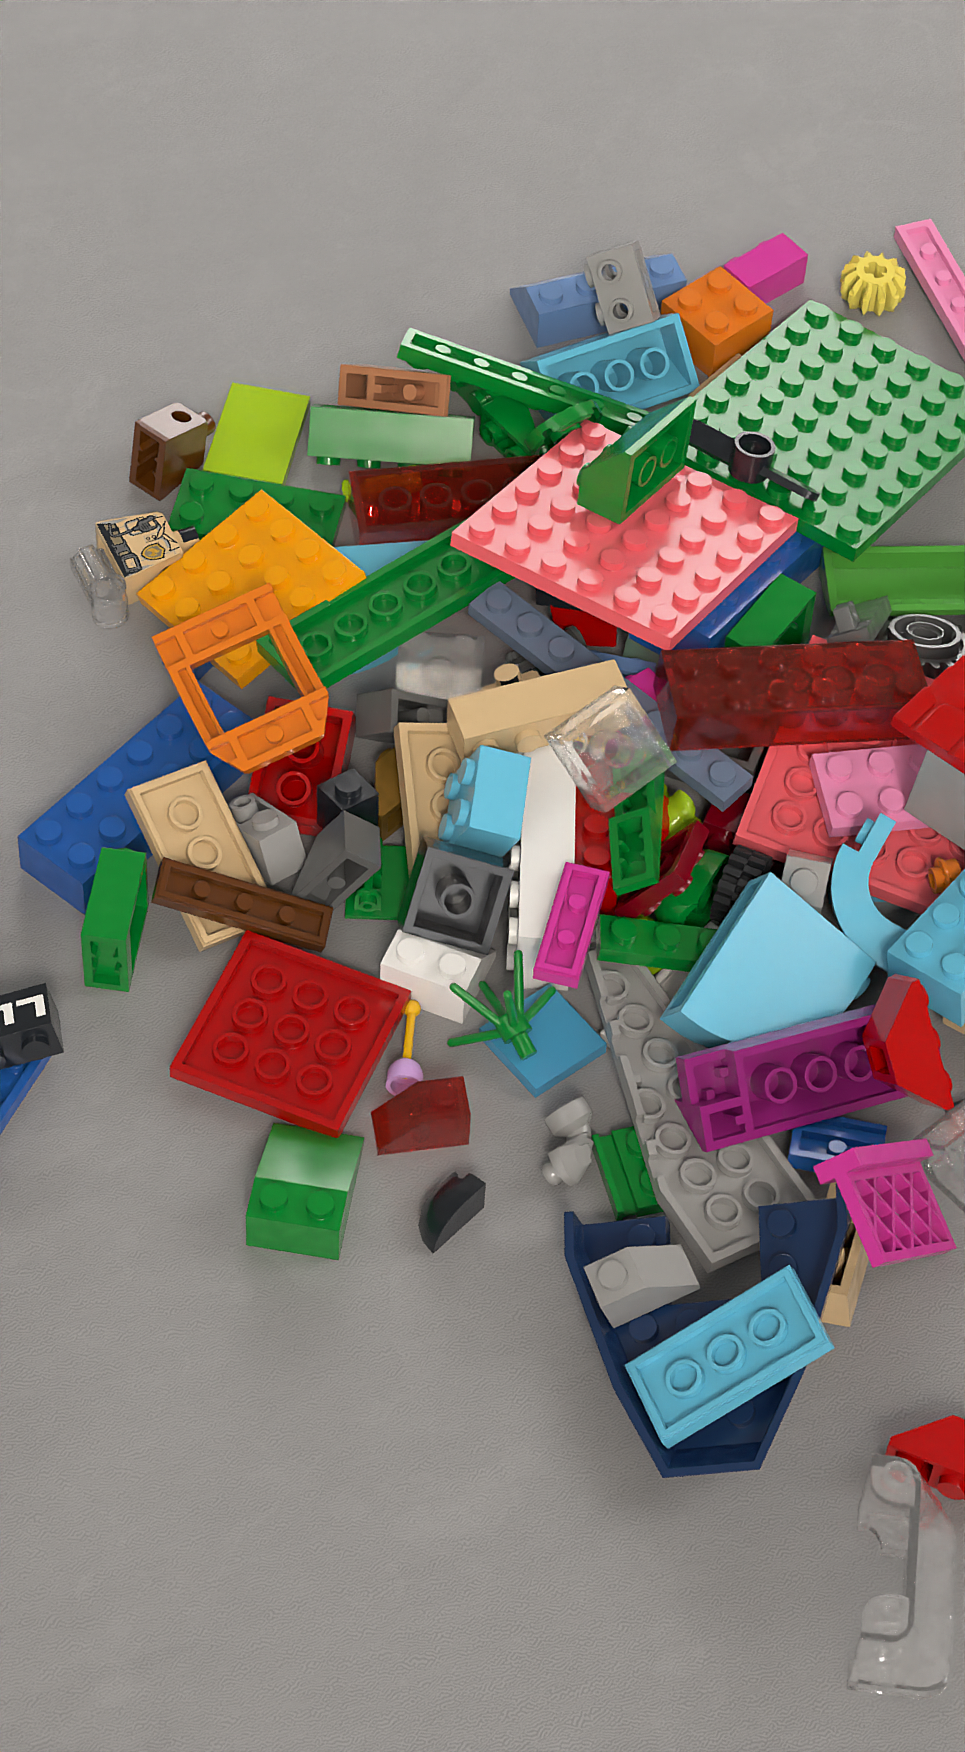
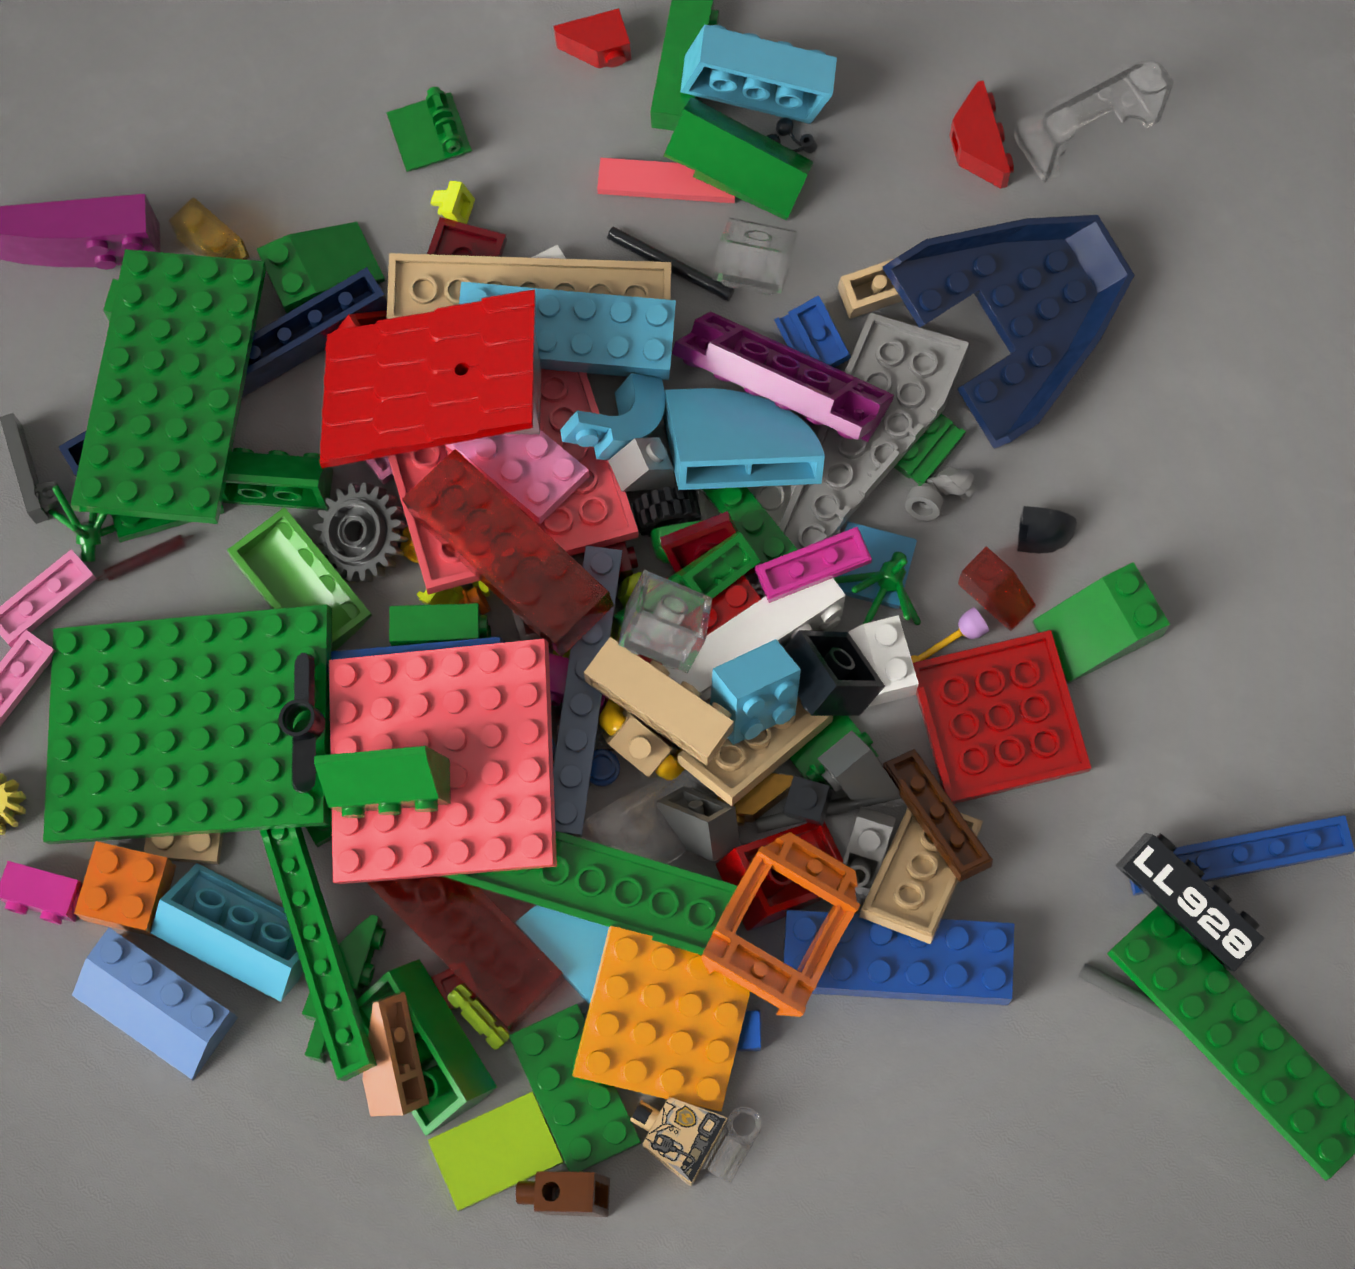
camera: 120 degrees left, 20 degrees up
green window [81,847,149,992] -> none
green tile [525,400,603,456] -> none
light grey brick [584,239,661,334] -> none
light grey slope [584,1245,701,1328] -> none
medium azure tile [625,1265,835,1449] -> none
dark pink fence [813,1138,957,1268] -> none
dark grey hinge [826,595,892,655] -> none
red slope [862,974,955,1111] -> none
orange plate [928,857,961,894] -> none

